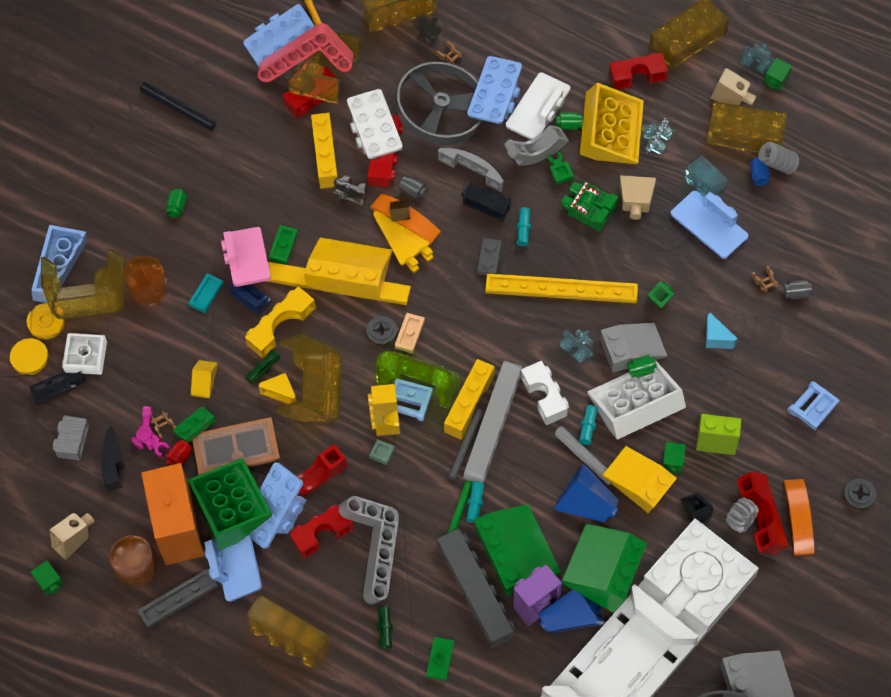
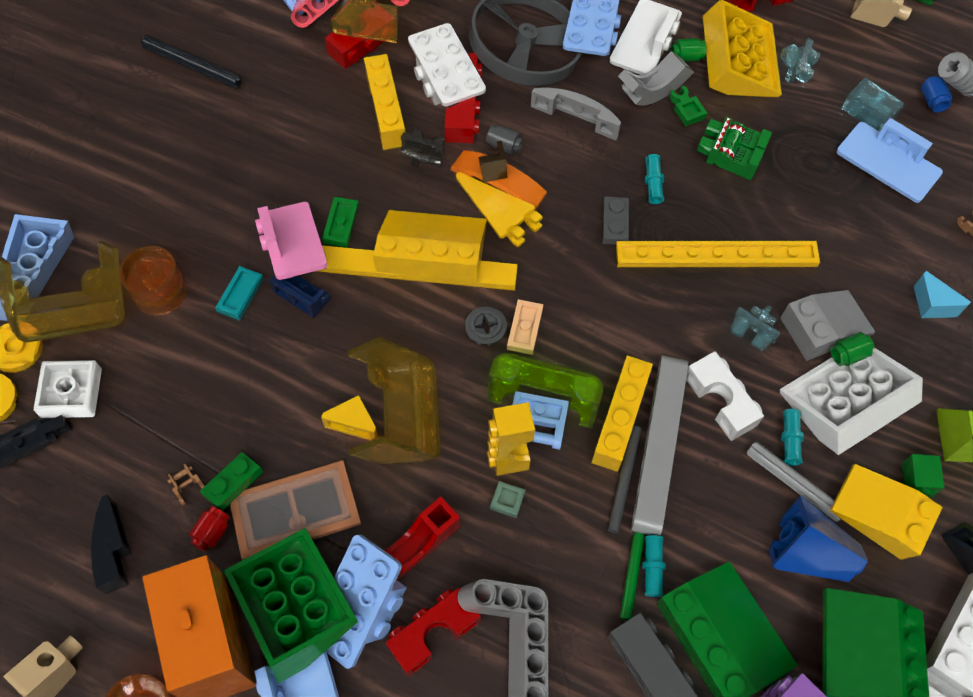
camera: 10 degrees left, 0 degrees up
light grey brick [53,415,89,461] -> none
dark pink piece [131,406,170,458] -> none
green brick [165,189,187,218] -> none
yellow slope [191,360,218,399] -> none
yellow arch [245,286,316,359] -> none
dark green pin [245,350,280,385] -> none
black window [461,181,511,222] -> none
tan torso [619,176,656,220] -> none
green brick [646,281,674,310] -> none
clear yellow brick [707,101,787,152] -> none

